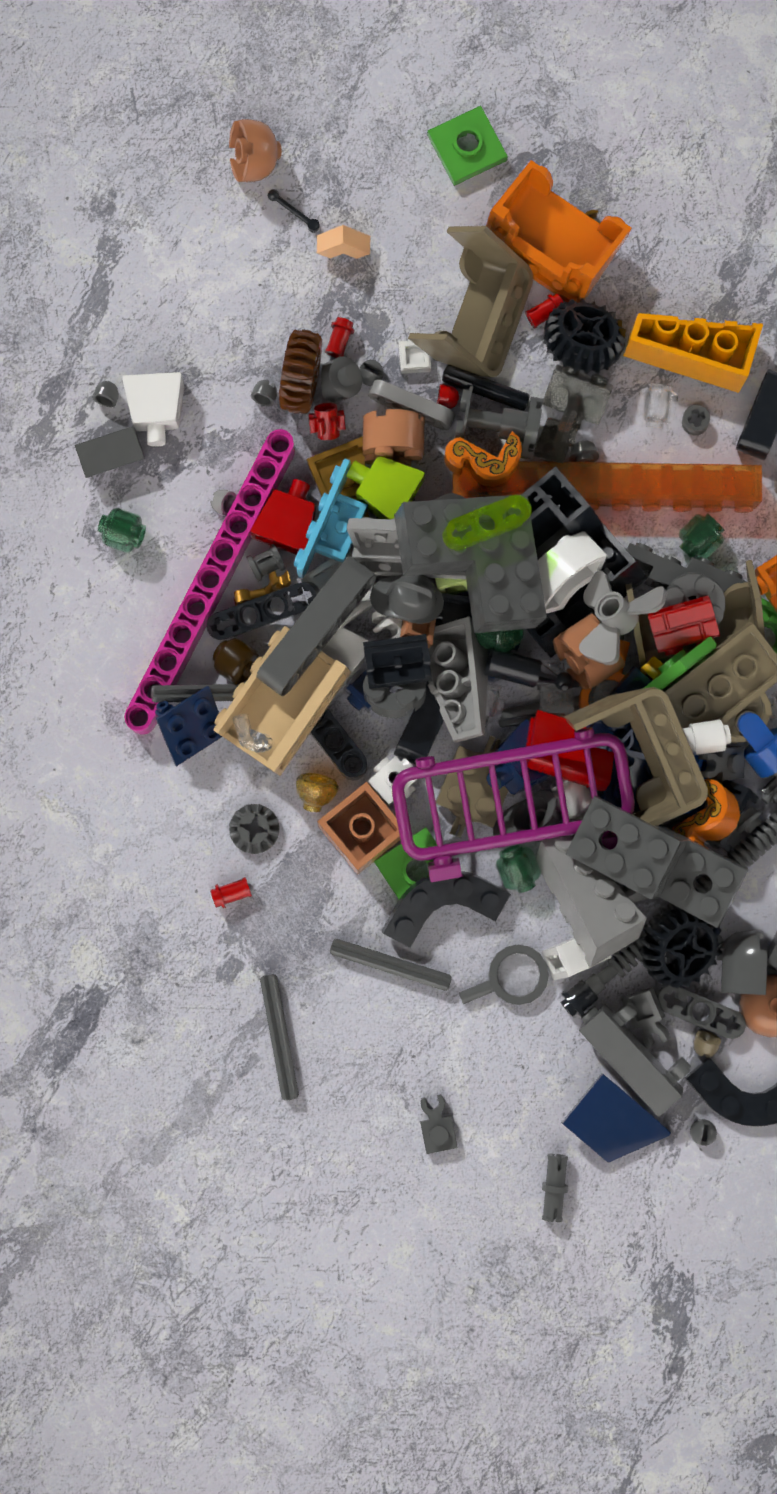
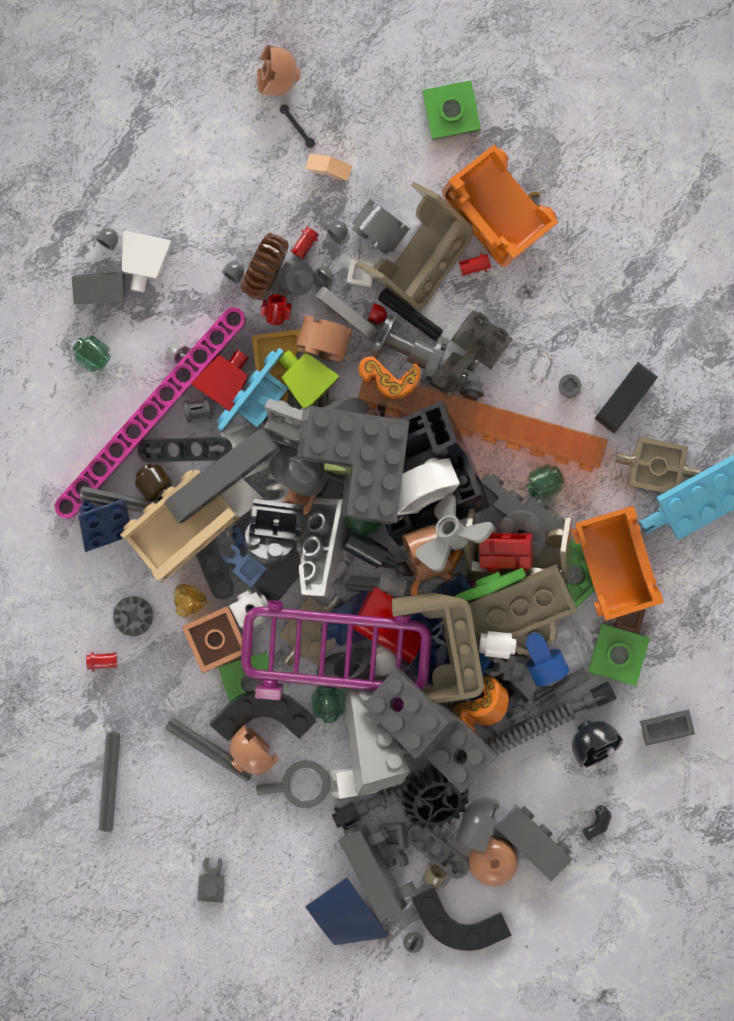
camera: 20 degrees right, 5 degrees up
clear arm [232,714,273,753] -> none
pearl gold arm [233,570,291,606] -> none
clear neon green beam [442,495,531,551] -> none
dark grey pin [542,1153,568,1222] -> none
black gear [543,298,626,375] -> none
light orange wedge [623,313,763,393] -> none
yellow hand [640,656,663,680] -> none
none -> medium blue plate [221,544,268,588]
none -> nougat cylinder [229,725,279,775]
none -> dark grey hinge [326,221,348,243]
none -> dark grey brick [352,199,410,254]

